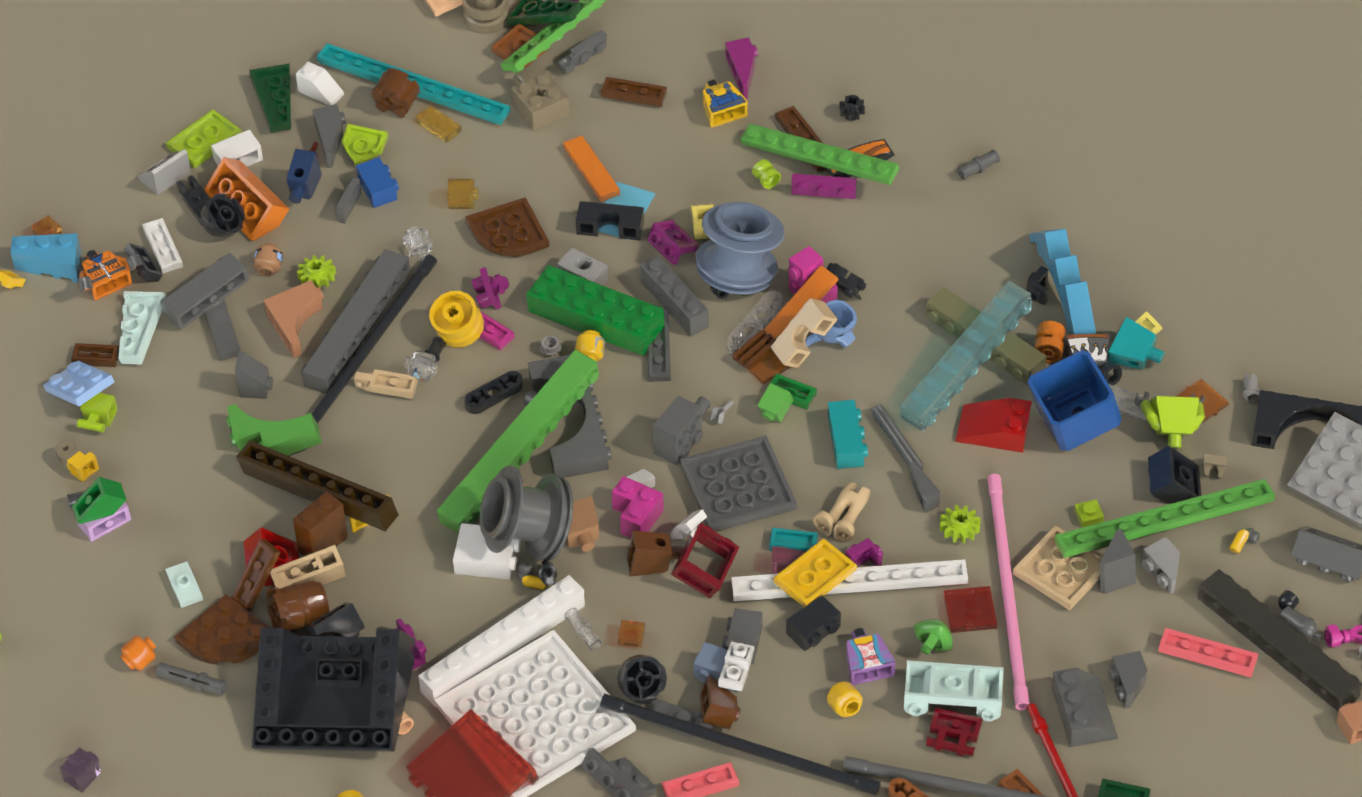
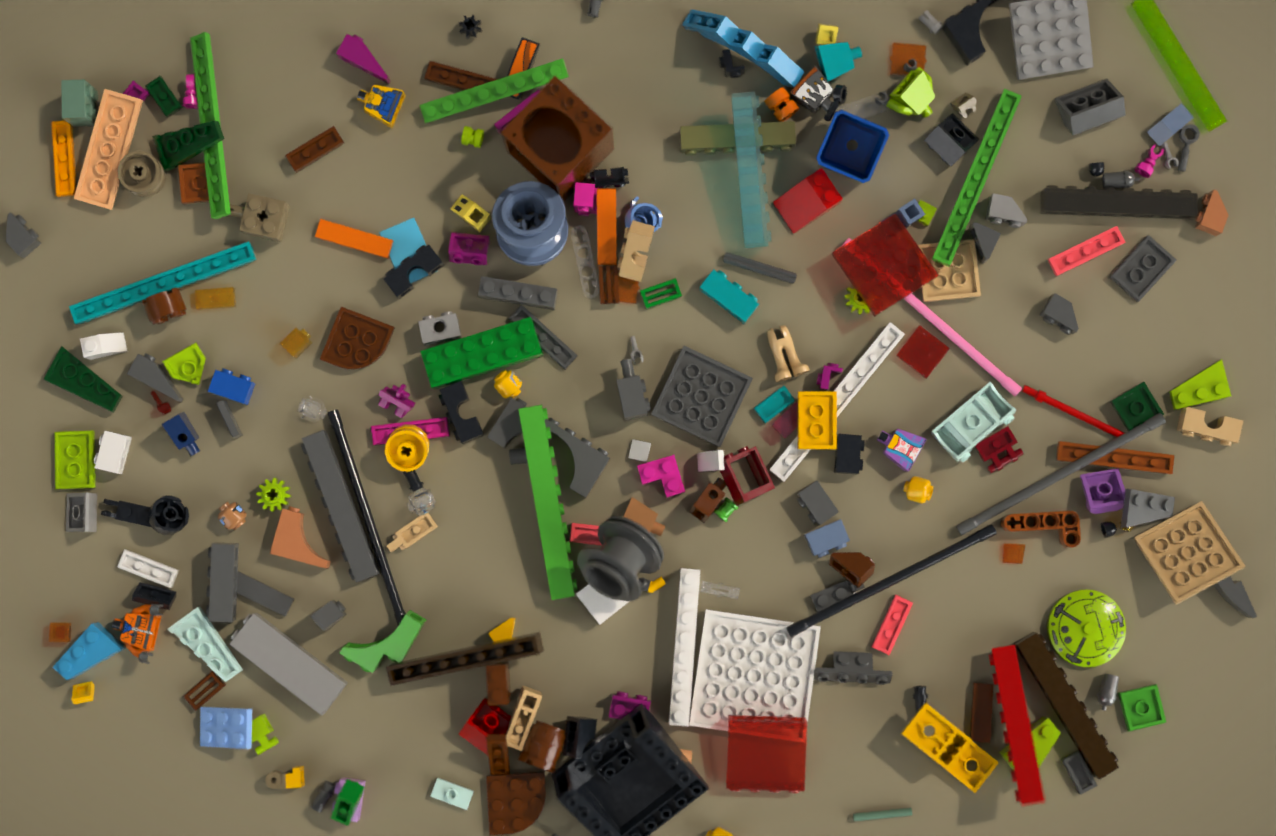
camera: 45 degrees left, 35 degrees up
orange slope [204,157,289,241] -> none
black beam [465,371,523,414] -> none
black axle [538,560,557,586] -> none
light grey plate [540,335,562,356] -> none
dark grey hinge [558,30,607,74] -> none
black cylinder [617,654,667,704] -> none
clear orange plate [618,620,645,647] -> none
white slope [718,642,754,691] -> none
bright green brick [757,383,794,423] -> none
dark grey slope [910,462,940,513] -> none
bright green piece [914,619,953,655] -> none
dark grey slope [1052,668,1118,747] -> none
yellow arm [1229,528,1260,554] -> none
none -> light grey brick [229,613,348,715]
none -> black arch [438,381,484,444]
none -> reddish brown container [501,76,614,203]
none -> bright green bush [713,497,738,522]
none -> clear red plate [832,213,939,317]
none -> sand blue slope [880,199,925,238]
none -> dark grey tile [1109,234,1177,303]

